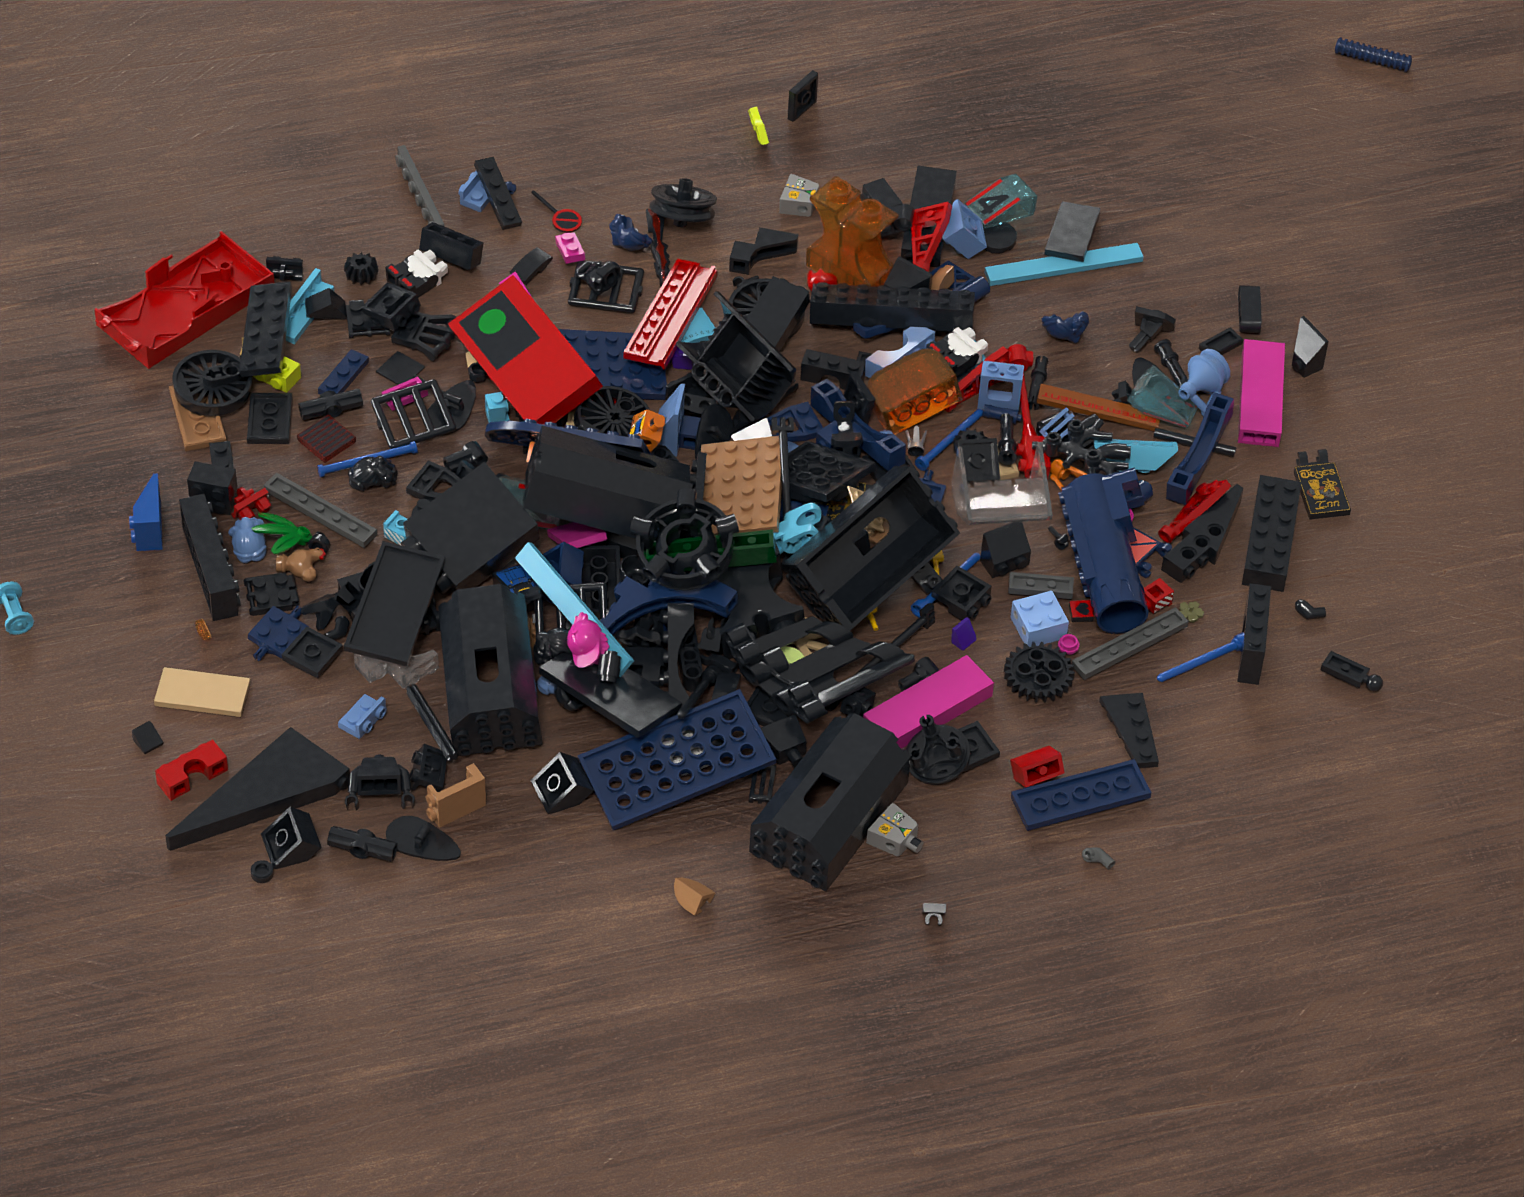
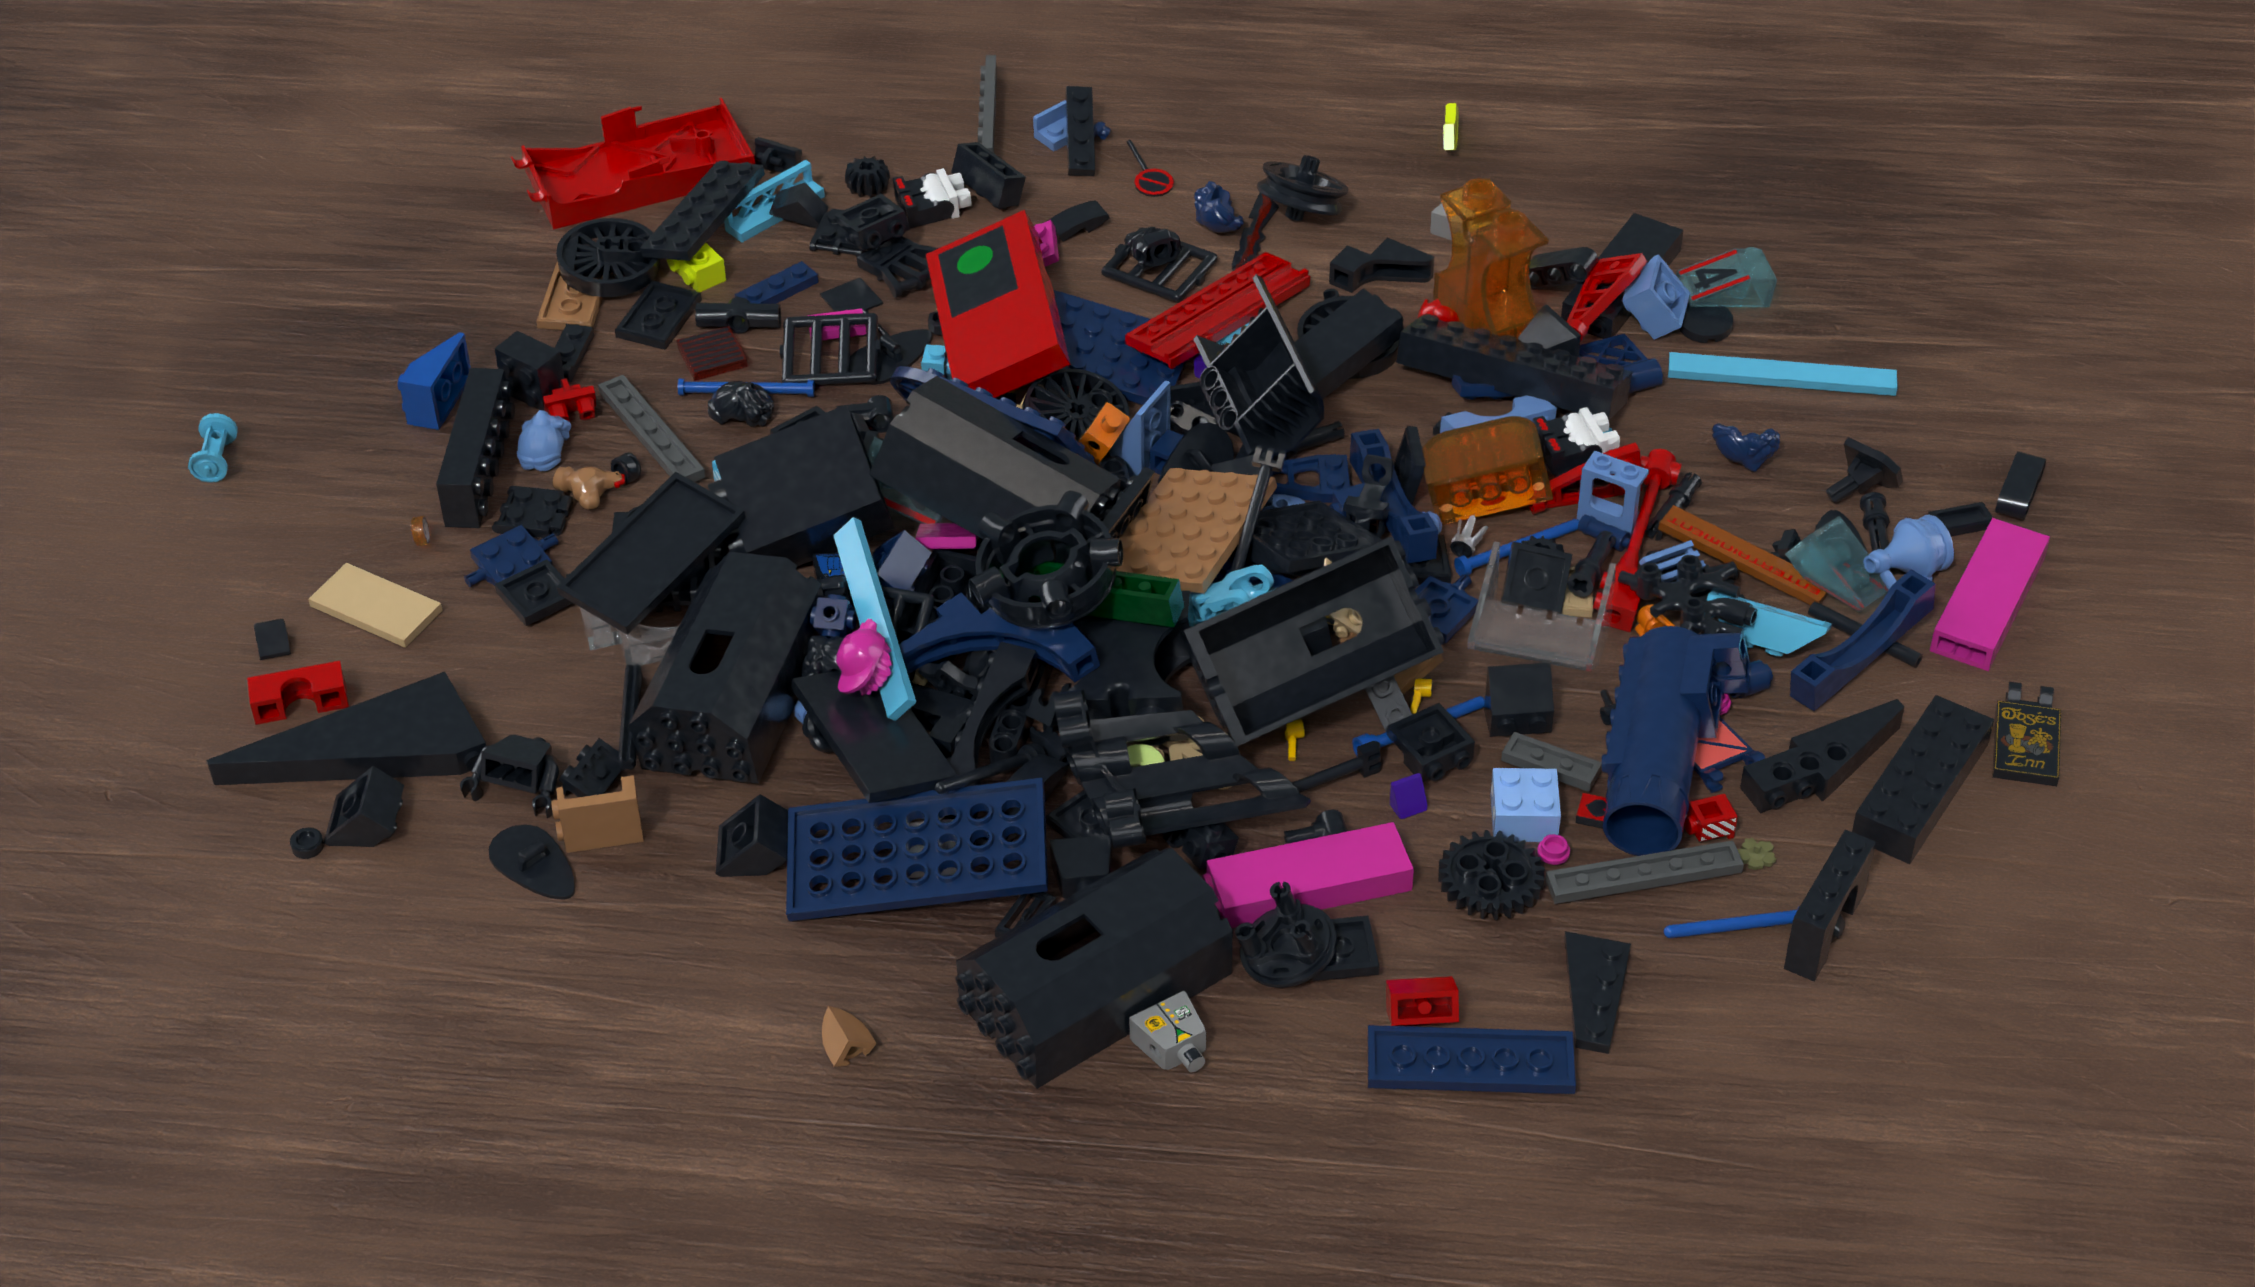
camera: 25 degrees right, 5 degrees down
green plant [252,513,312,555] -> none
black animal [301,581,362,631] -> none
black piece [327,826,398,862] -> none
medium blue bracket [338,694,387,739] -> none
dark pink plate [555,232,585,264] -> none
black brick [597,650,622,684] -> none
black tile [787,70,818,122] -> none
black arch [800,349,866,390] -> none
black brick [861,178,903,213] -> none
tile [922,903,946,925] -> none
medium nougat brick [931,265,954,290] -> none
tile [1044,201,1100,262] -> none
dark grey arm [1082,847,1116,869] -> none
red plate [1158,480,1231,543] -> none
slope [1292,316,1329,378] -> none
black arm [1295,599,1326,619] -> none
black plate [1321,651,1383,692] -> none
none -> dark blue brick [810,594,857,638]

